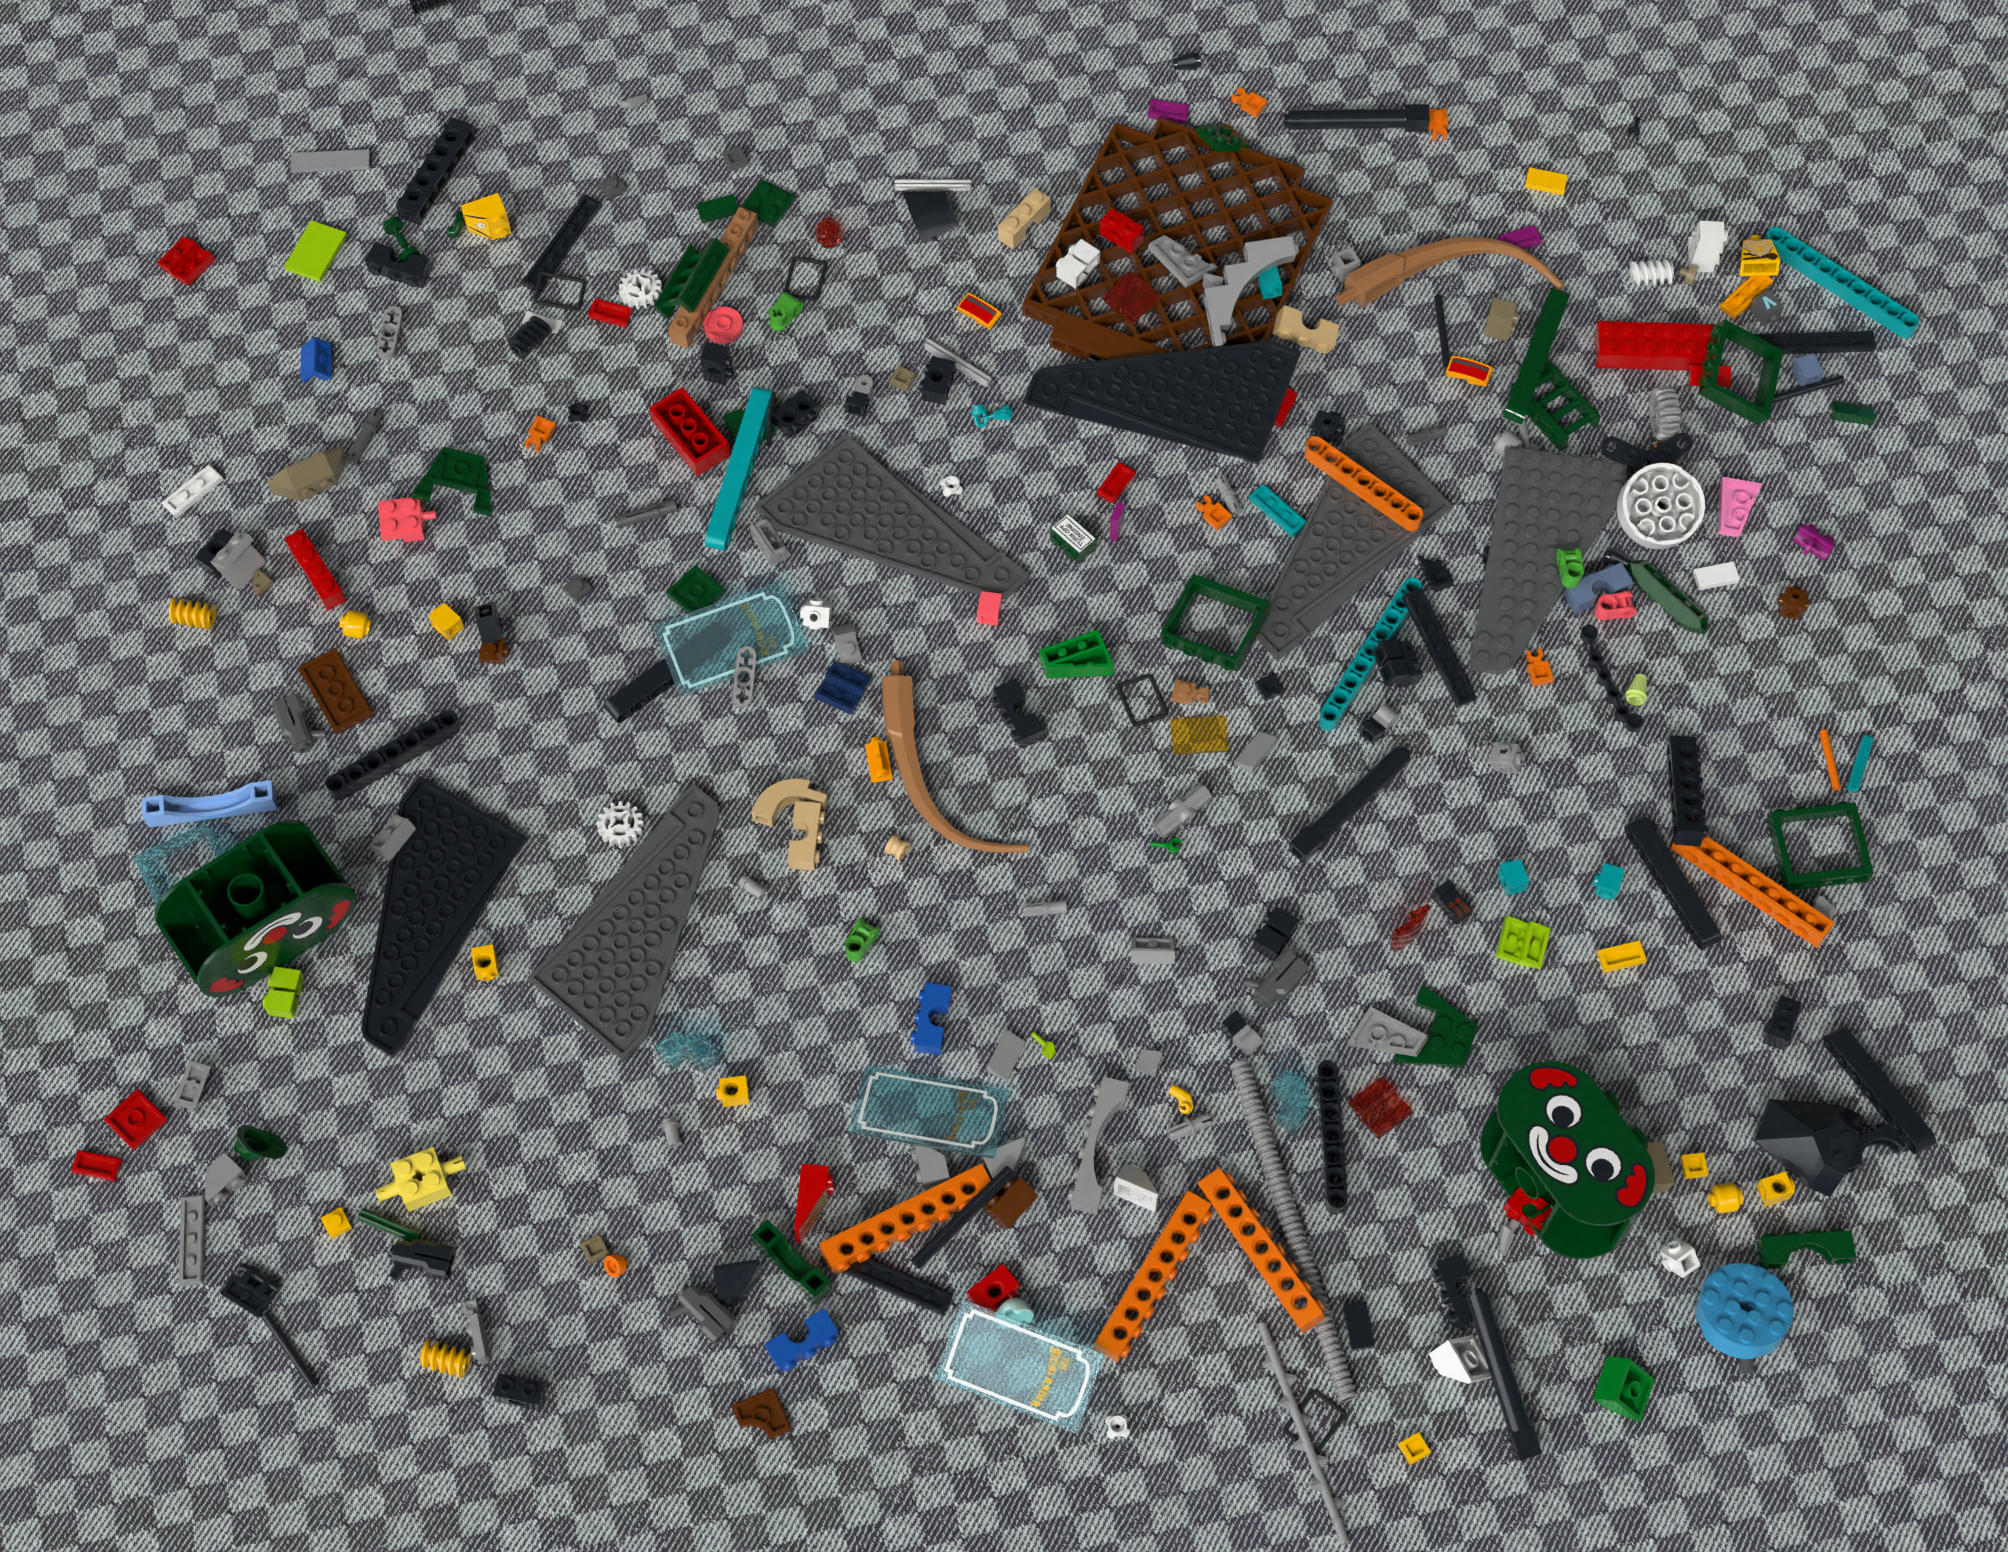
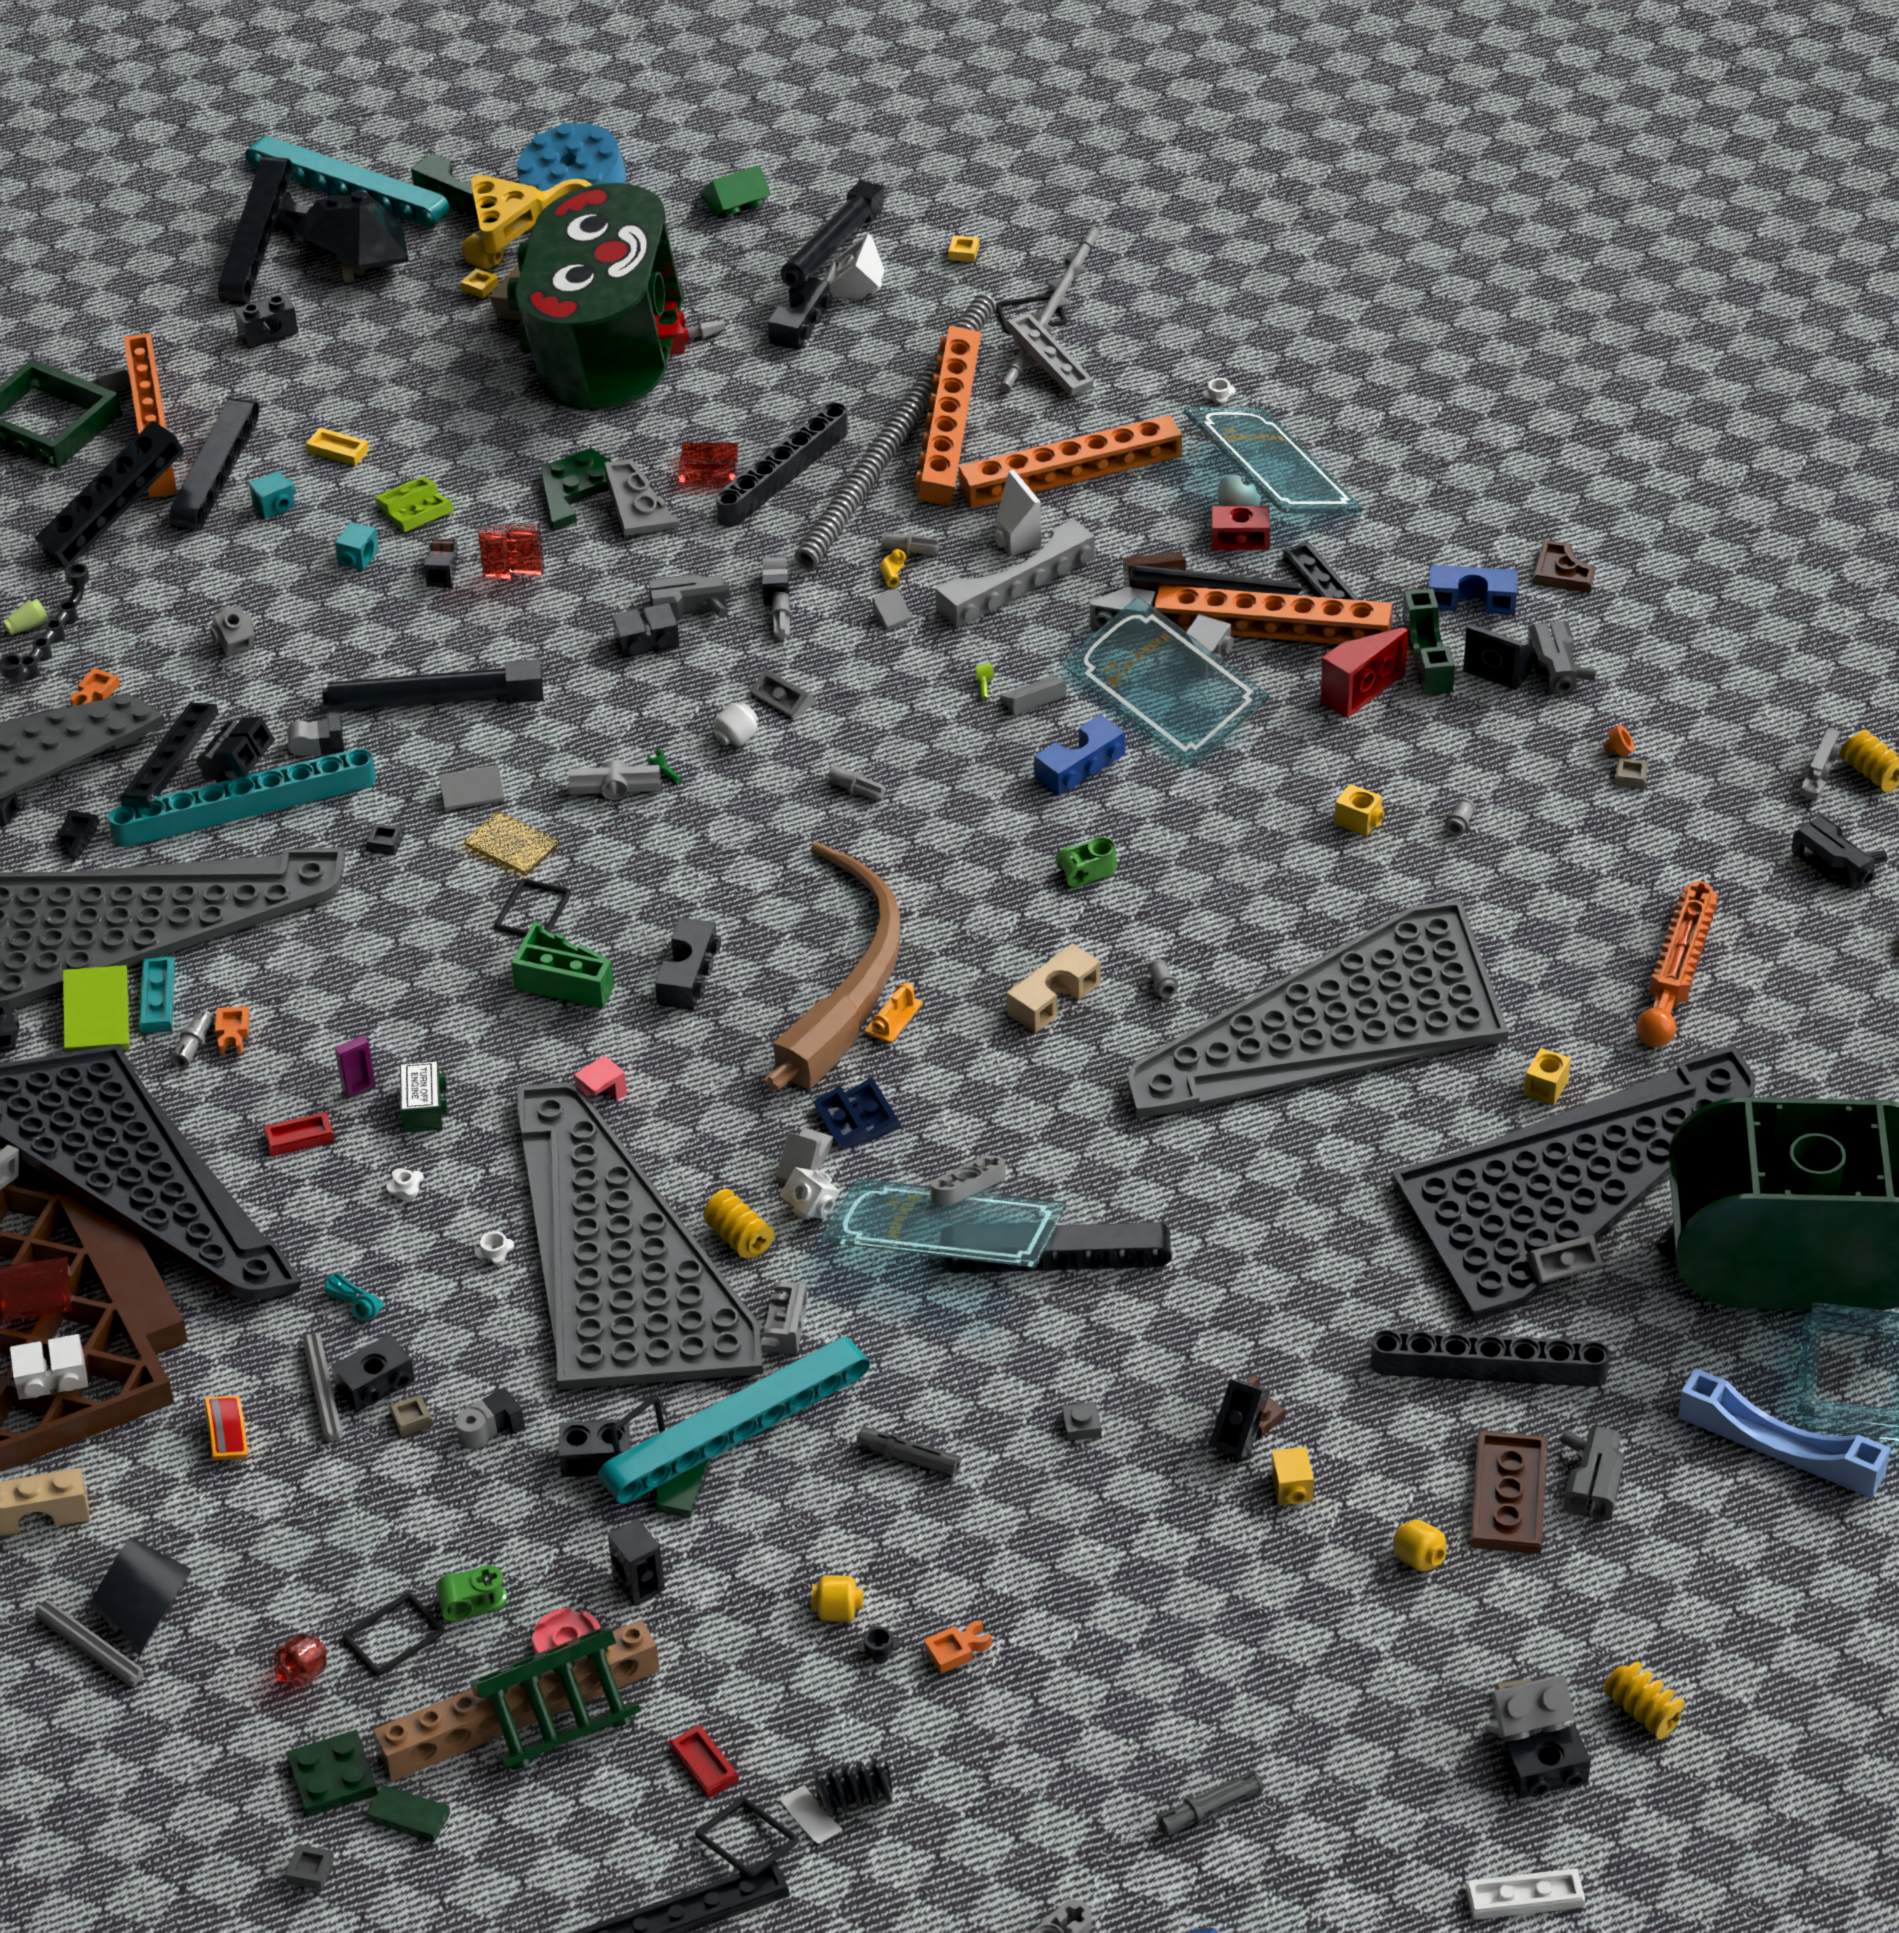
camera: 140 degrees left, 20 degrees down
dark tan wedge [267,447,347,501] -> none
red arch [284,529,346,611] -> none
dark green axle [357,1209,422,1242] -> none
light yellow brick [375,1147,466,1212] -> none
coral plate [378,497,437,543] -> none
dark green wing [412,447,492,517] -> none
black brick [493,1373,548,1412] -> none
white gear [596,801,644,848] -> none
white gear [619,269,662,309] -> none
red brick [649,387,731,477] -> none
clear light blue brick [655,1033,720,1074] -> none
dark green plate [666,565,725,621] -> none
tan arch [751,779,828,827] -> none
tan wheel [884,834,911,861] -> none
dark green window [1160,574,1270,672] -> none
medium nougat plate [1171,679,1210,706] -> none
clear light blue brick [1270,1068,1309,1136] -> none
orange beam [1304,436,1423,531] -> none
black tile [1343,1302,1375,1351] -> none
yellow brick [1756,1171,1795,1207] -> none
none -> lime tile [63,965,130,1053]
none -> teal beam [245,135,450,227]
none -> white plate [387,1168,424,1200]
none -> yellow piece [471,175,592,253]
none -> yellow piece [703,1189,775,1259]
none -> white head [714,703,758,747]
none -> light grey axle [770,592,793,641]
none -> yellow head [812,1575,864,1622]
none -> light grey plate [1006,313,1094,397]
none -> orange gear [1635,881,1718,1048]

